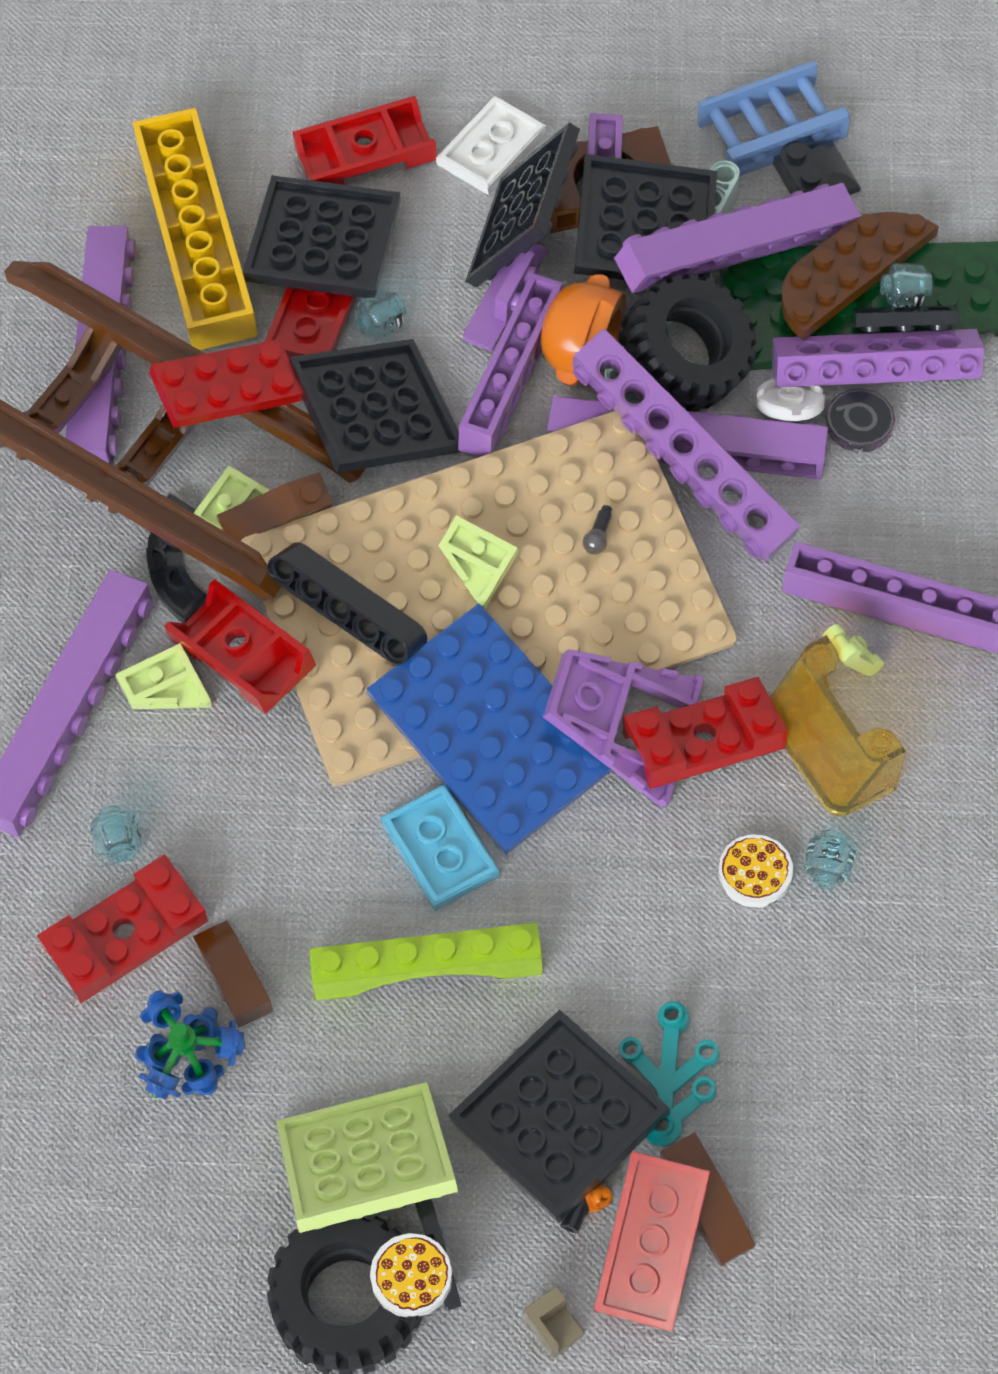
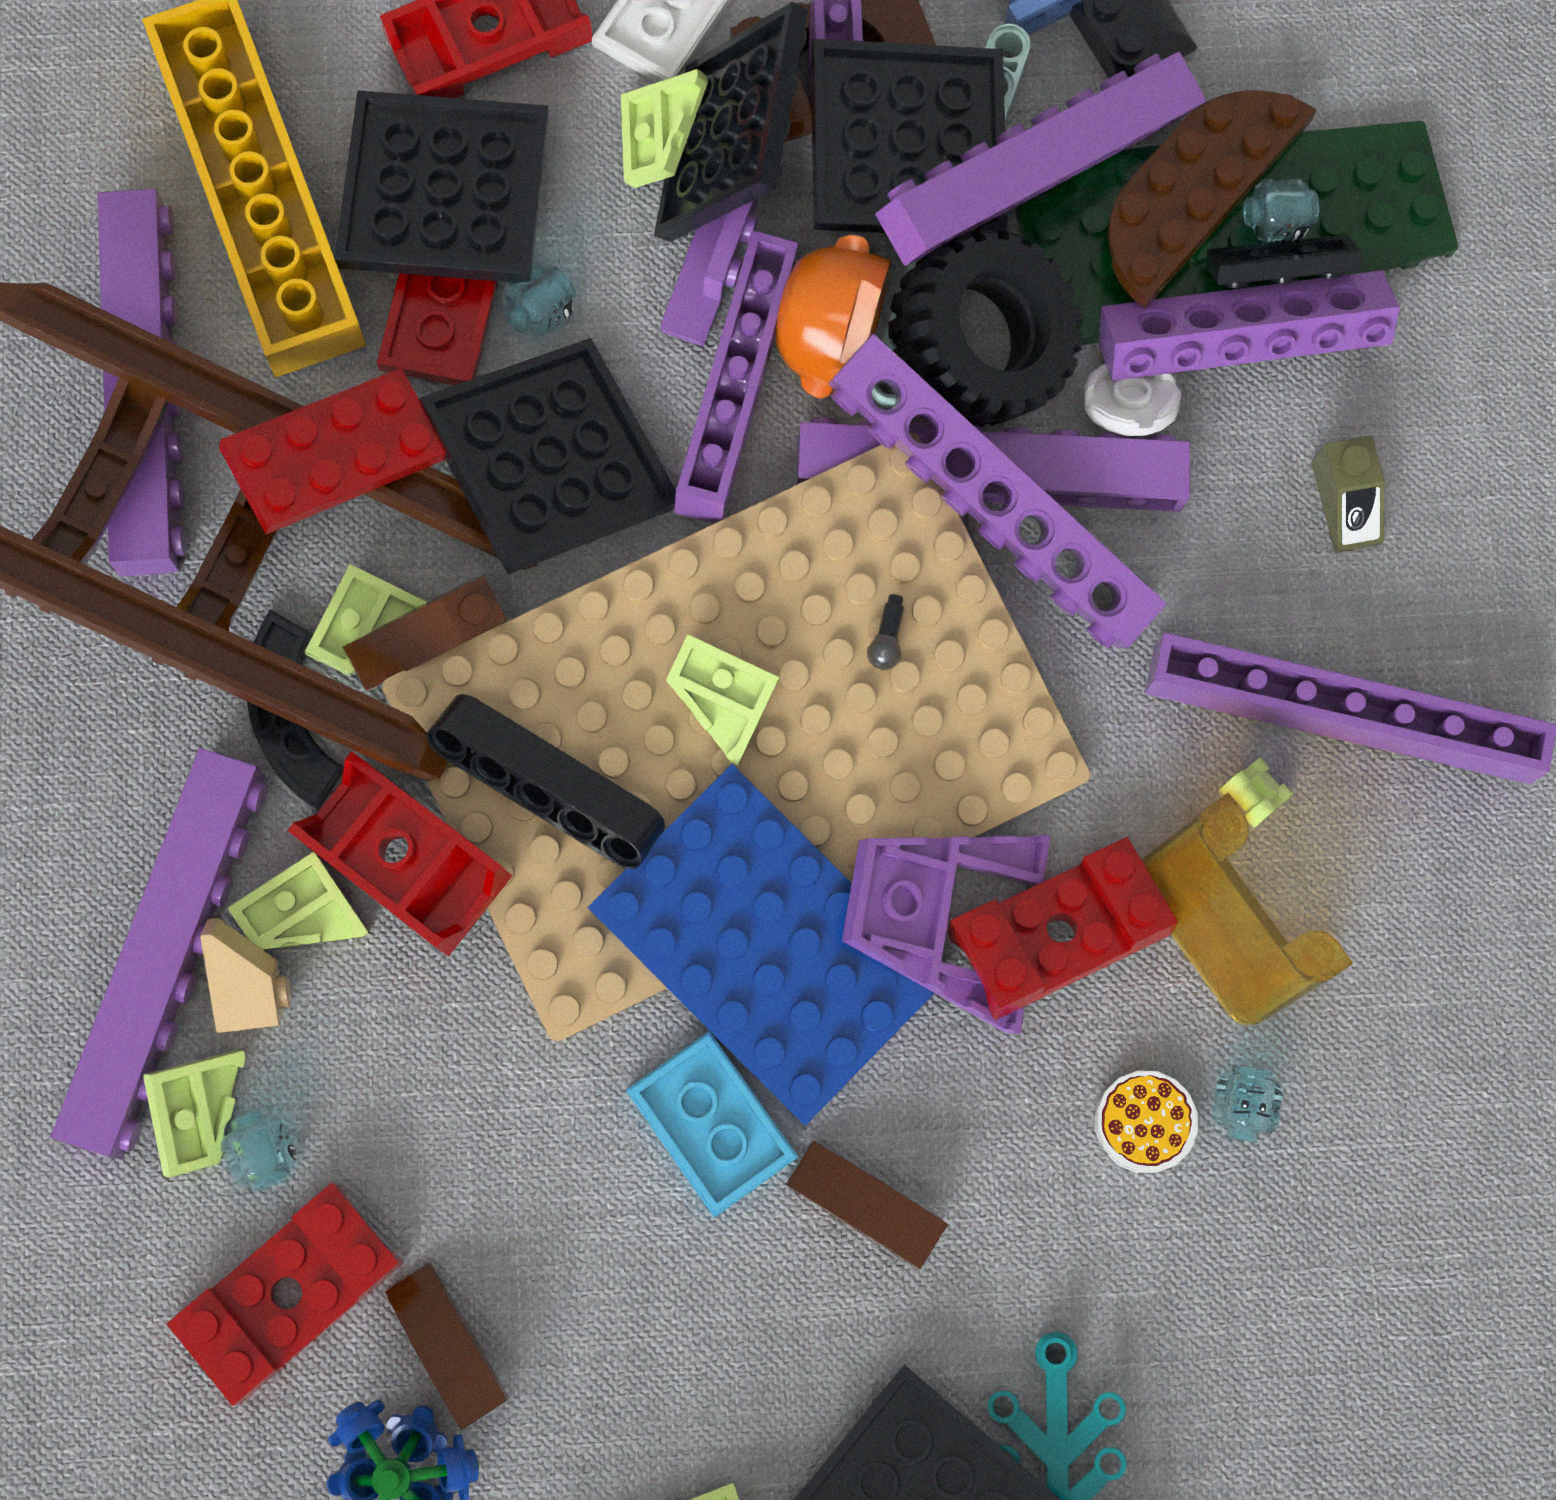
camera: 15 degrees left, 15 degrees up
lime arch [309,922,542,1001] -> none
tile [826,388,895,452] -> none
none -> yellowish green wing [143,1050,246,1178]
none -> tan slope [200,918,291,1033]
none -> yellowish green wing [621,69,708,188]
none -> reddish brown slope [786,1141,948,1270]
none -> olive slope [1311,435,1385,553]

